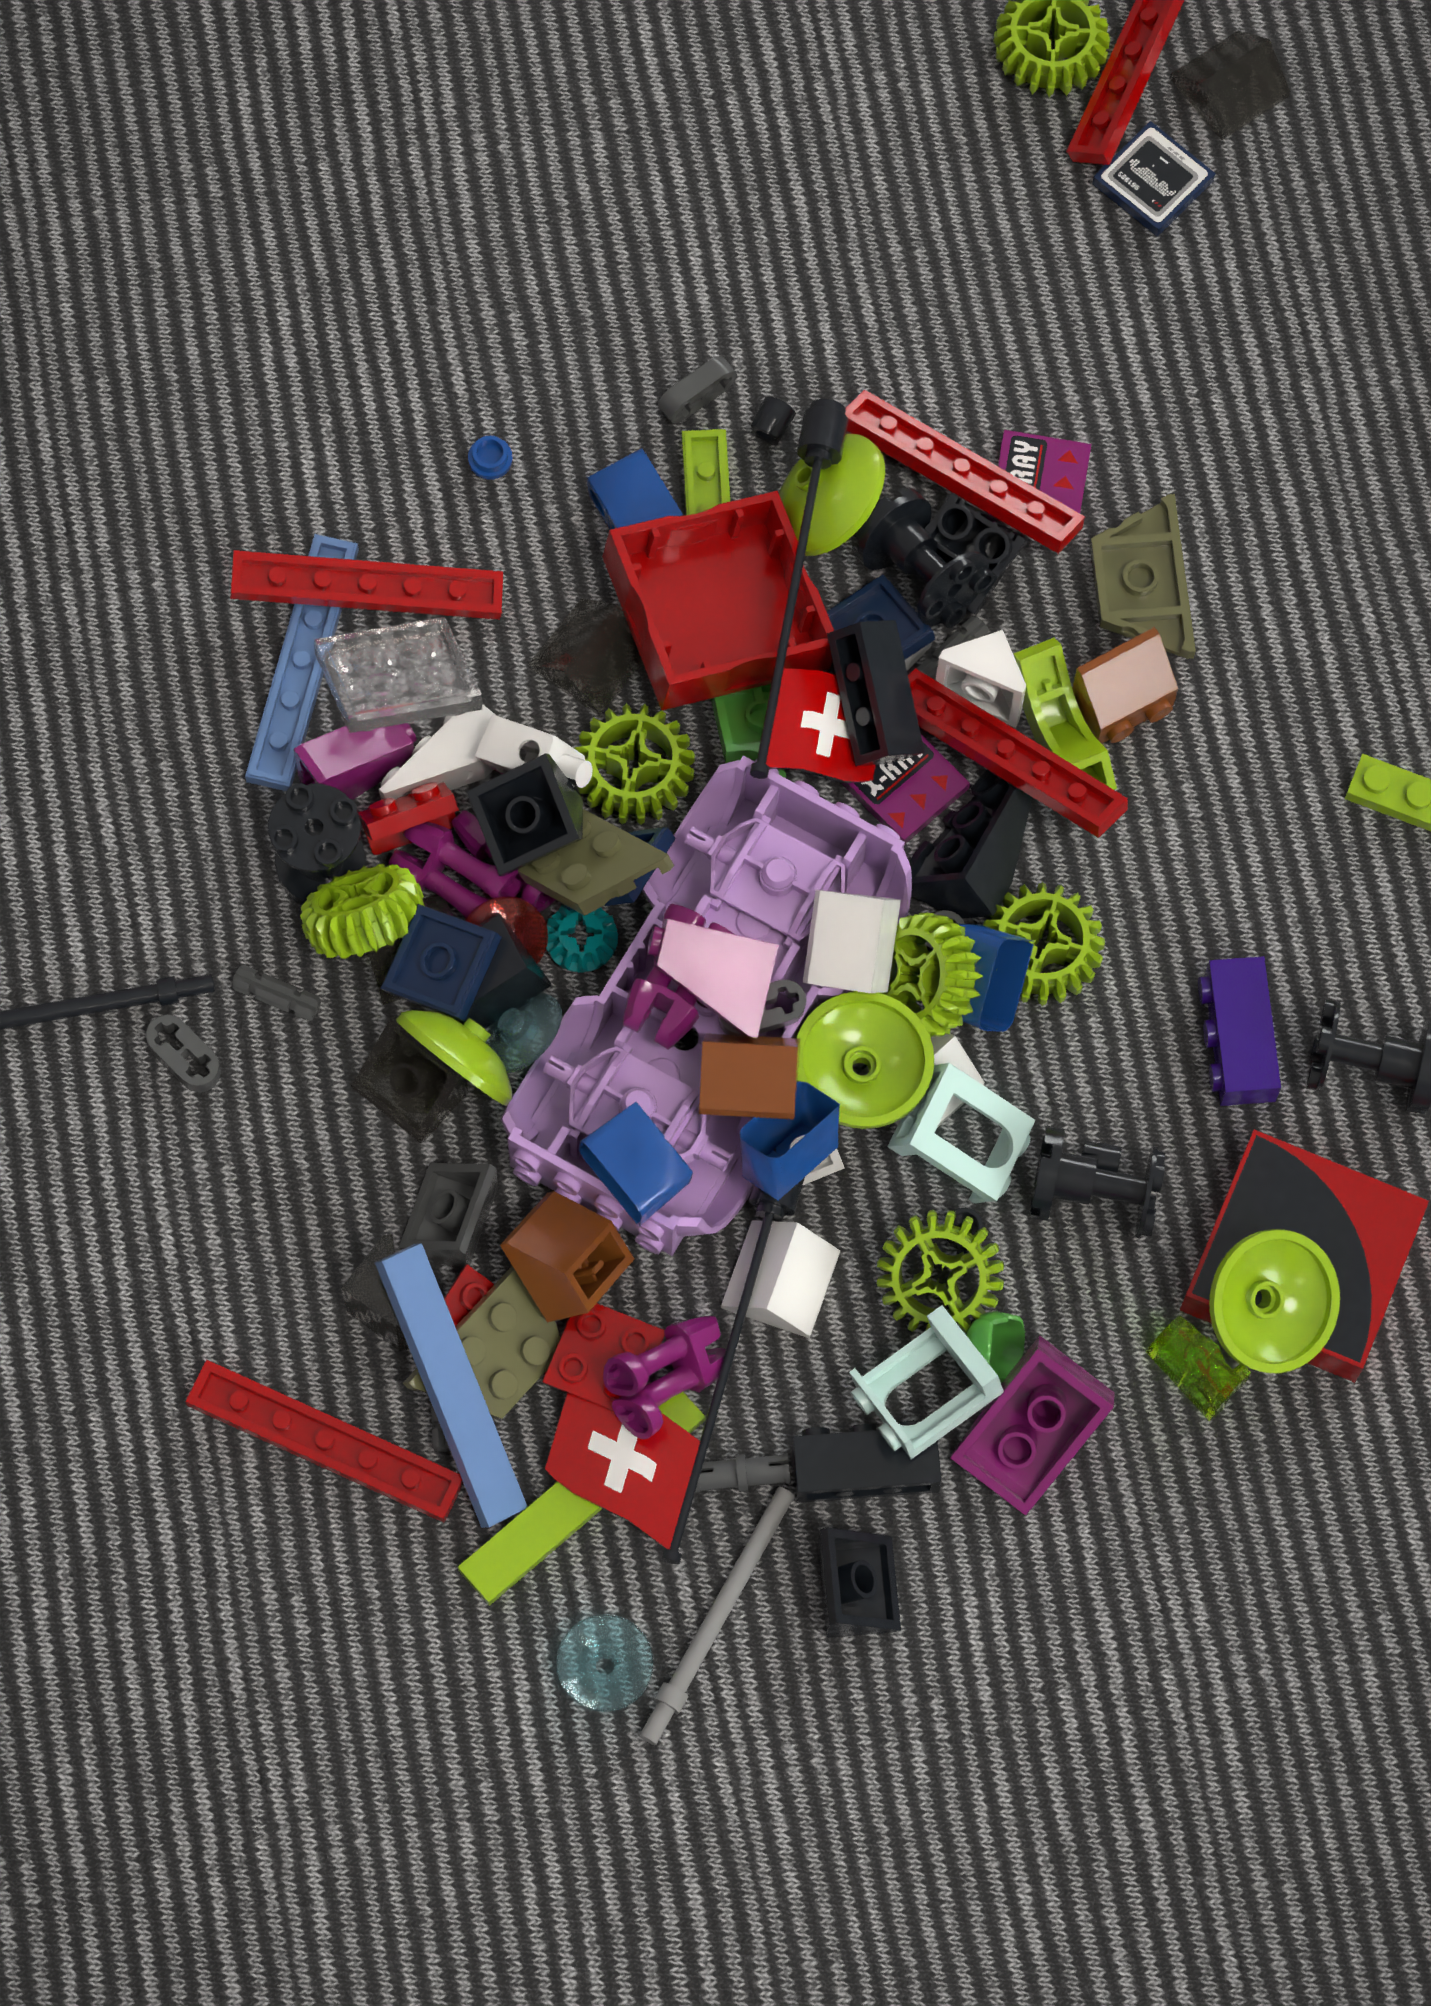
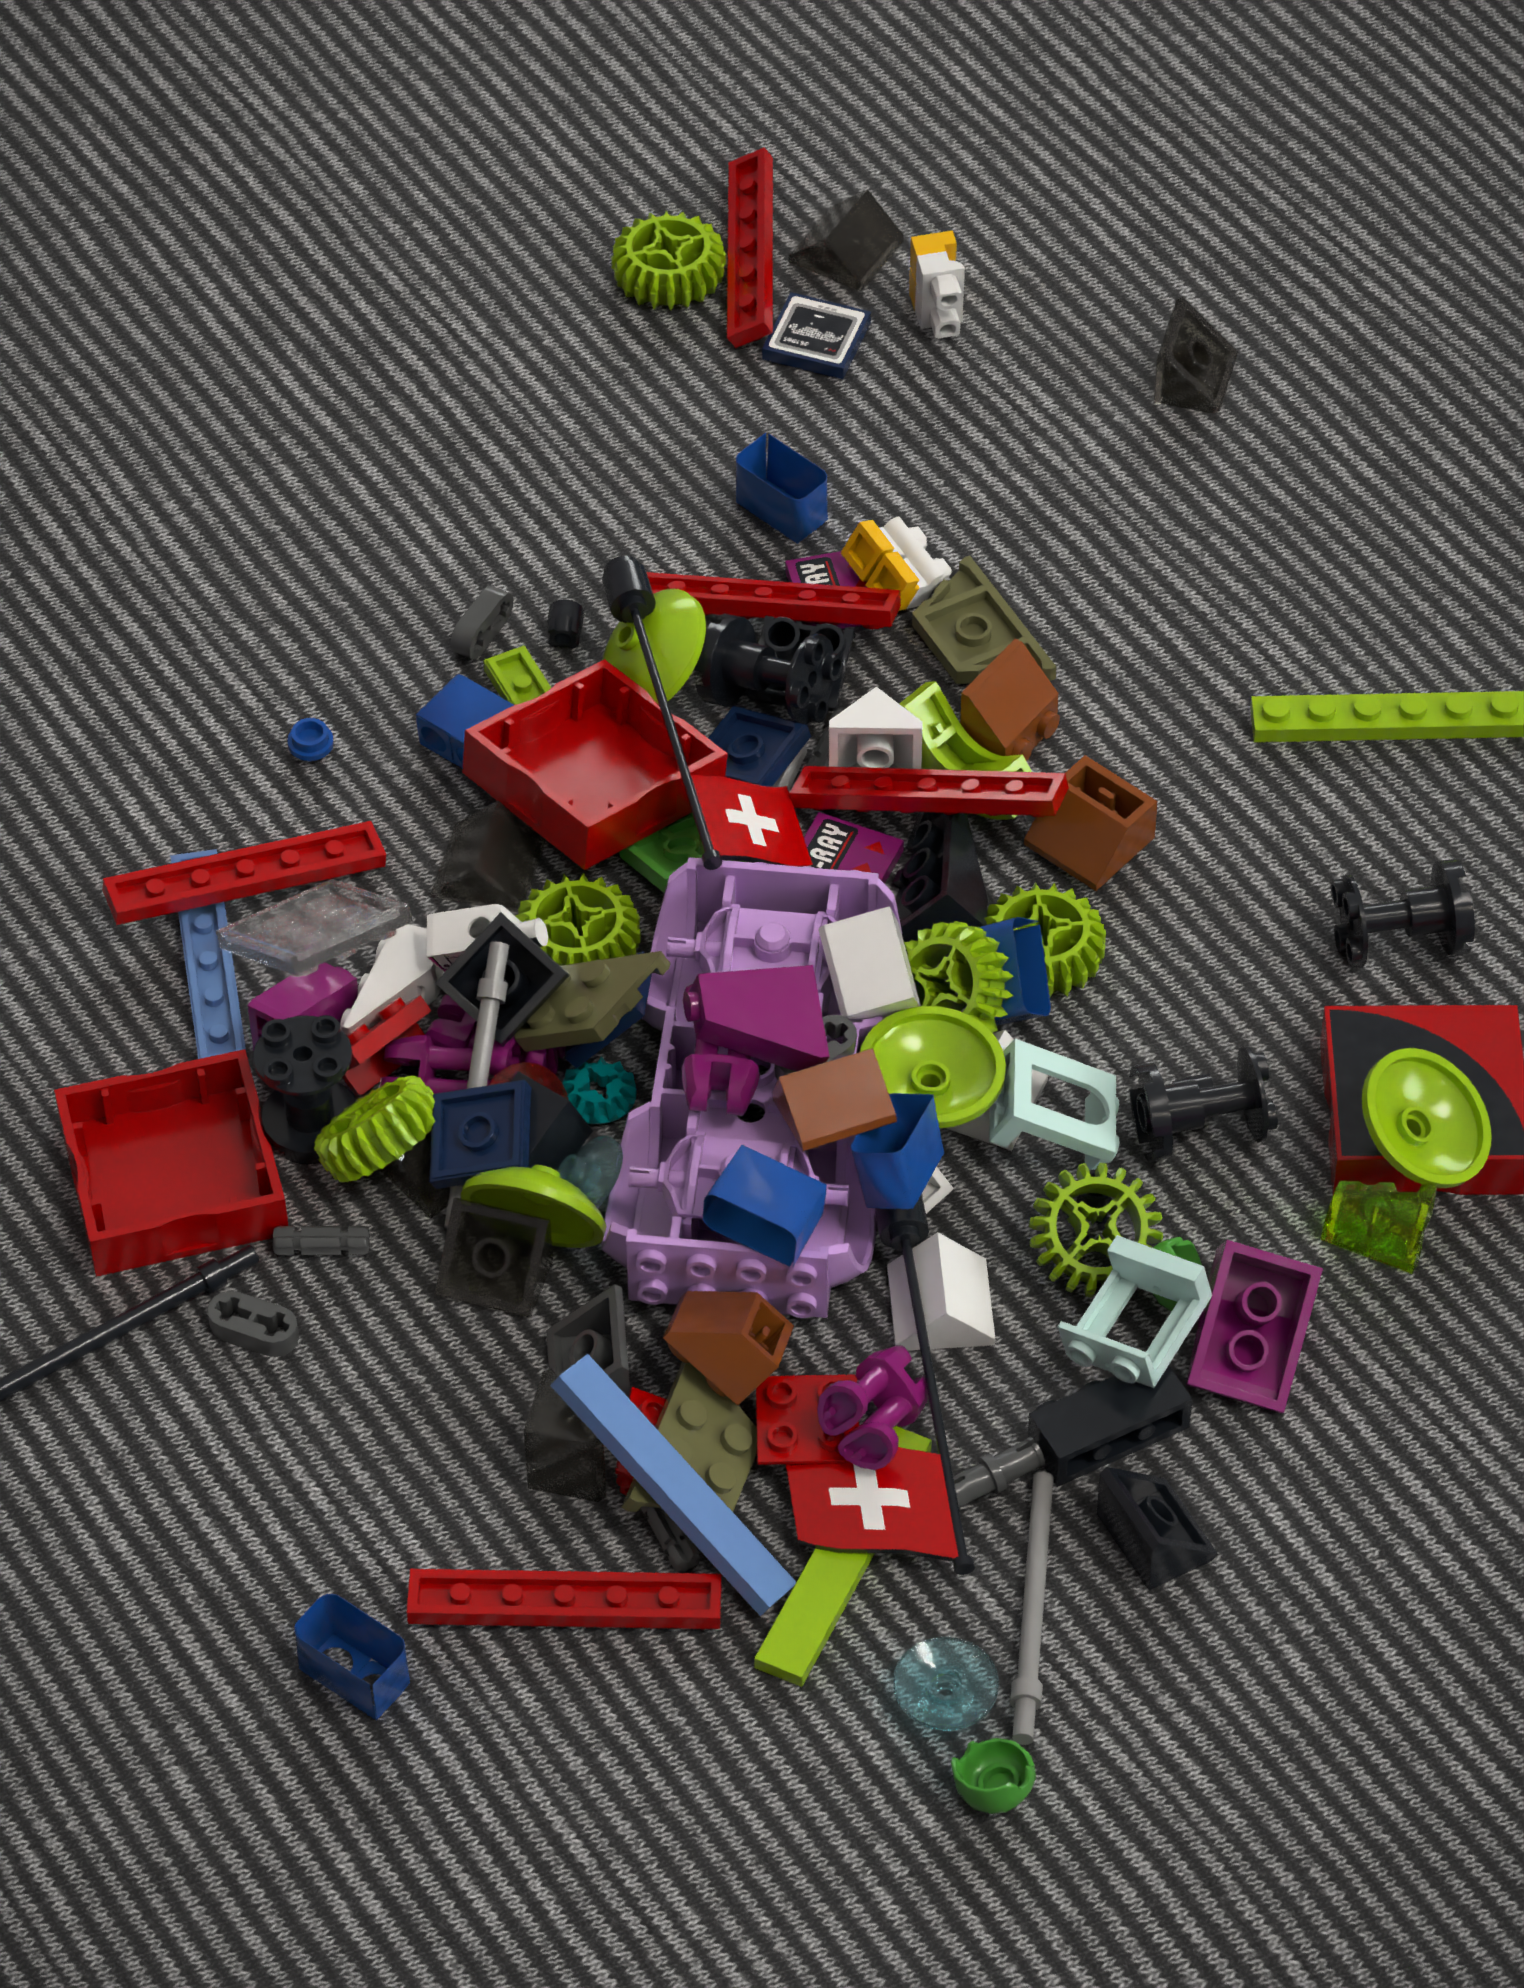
camera: 20 degrees left, 20 degrees down
black brick [827,620,925,766] -> none
dark purple brick [1198,956,1281,1106] -> none
none -> red tile [54,1049,289,1277]
none -> blue piece [295,1594,410,1720]
none -> light grey bar [444,942,509,1231]
none -> blue piece [736,433,828,544]
none -> hips [841,516,952,611]
none -> white hips [909,230,965,339]
none -> bright green hair [951,1738,1036,1814]
none -> dark orange slope [1024,755,1158,891]

